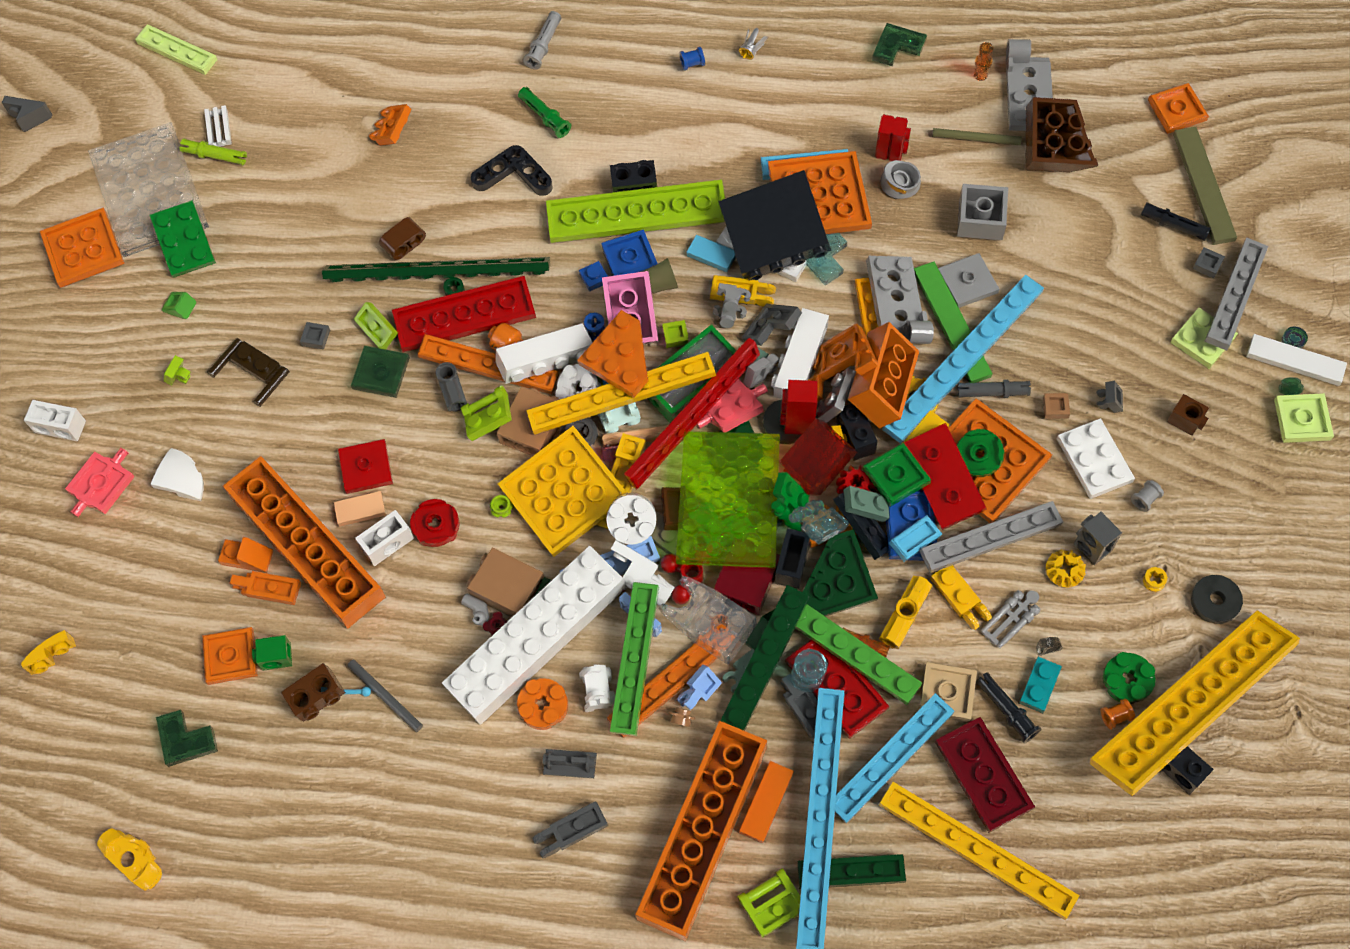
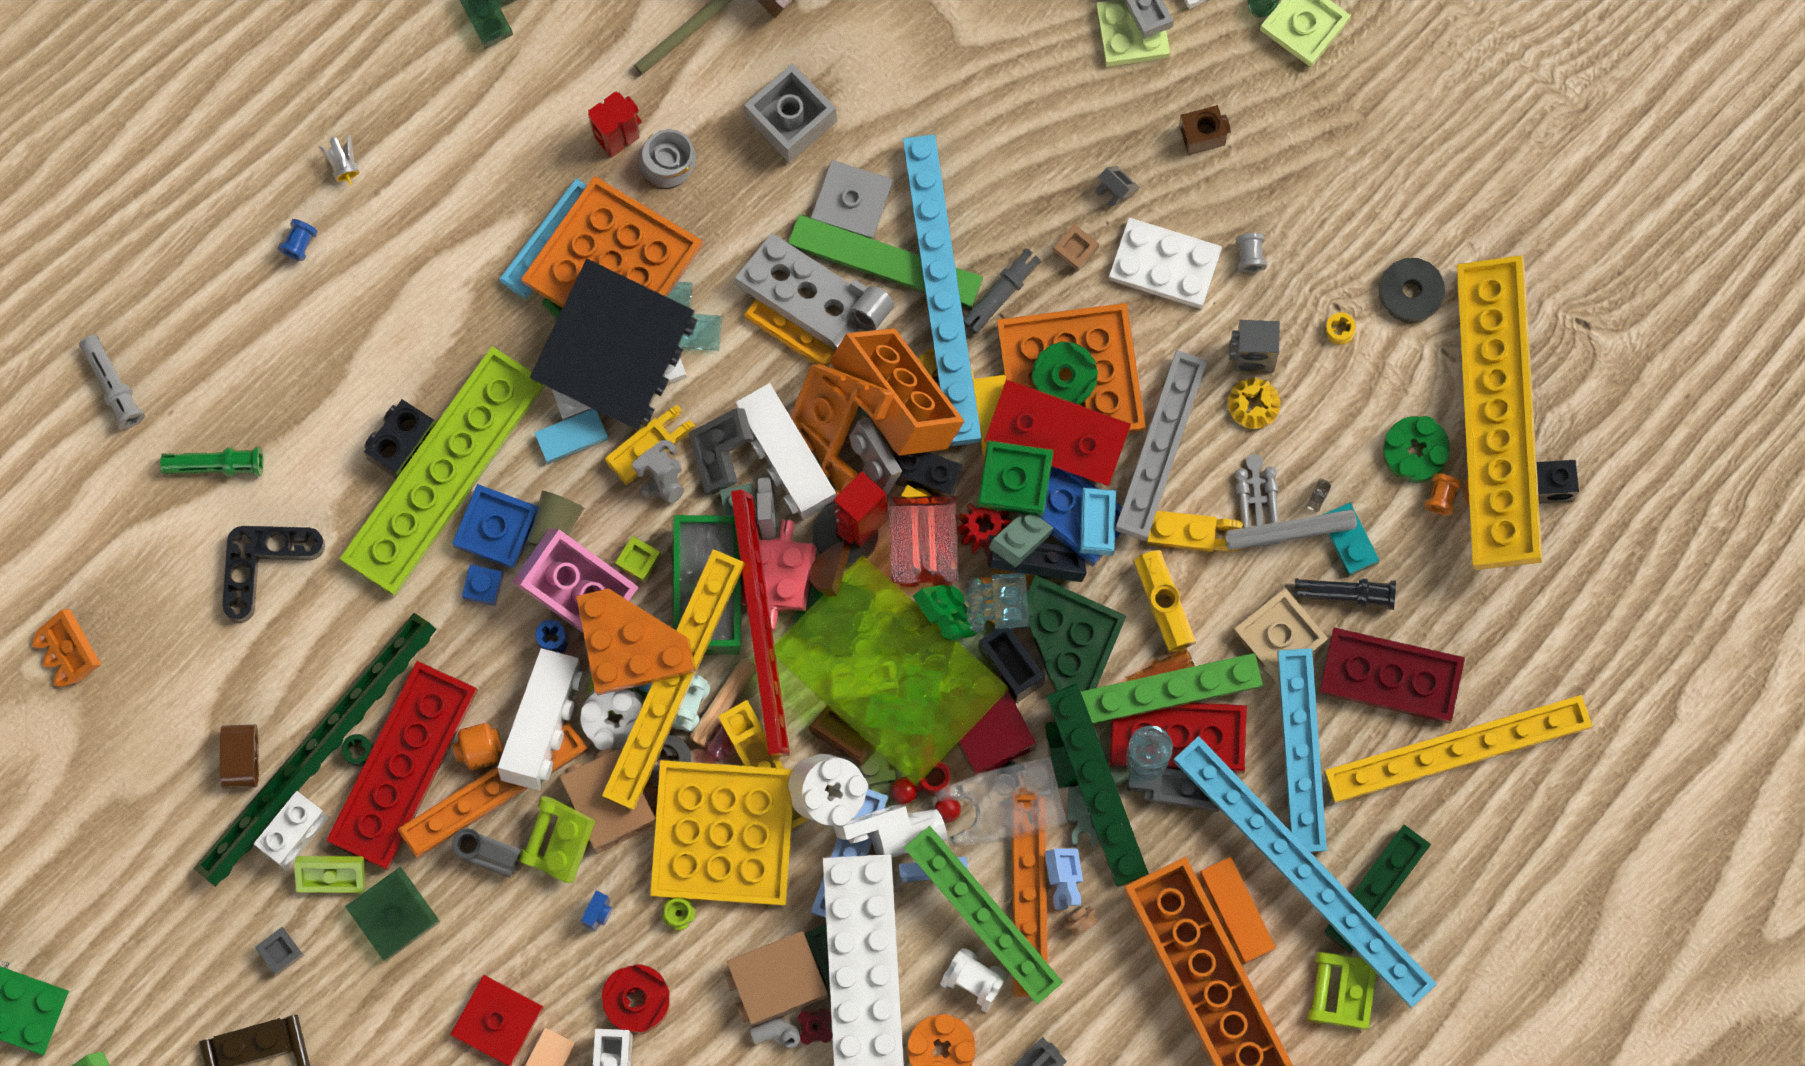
camera: 50 degrees left, 10 degrees up
none -> white brick [254,791,329,871]
none -> blue plate [581,890,613,931]
none -> reddish brown tile [809,541,850,597]
none -> light grey axle [1225,510,1357,550]

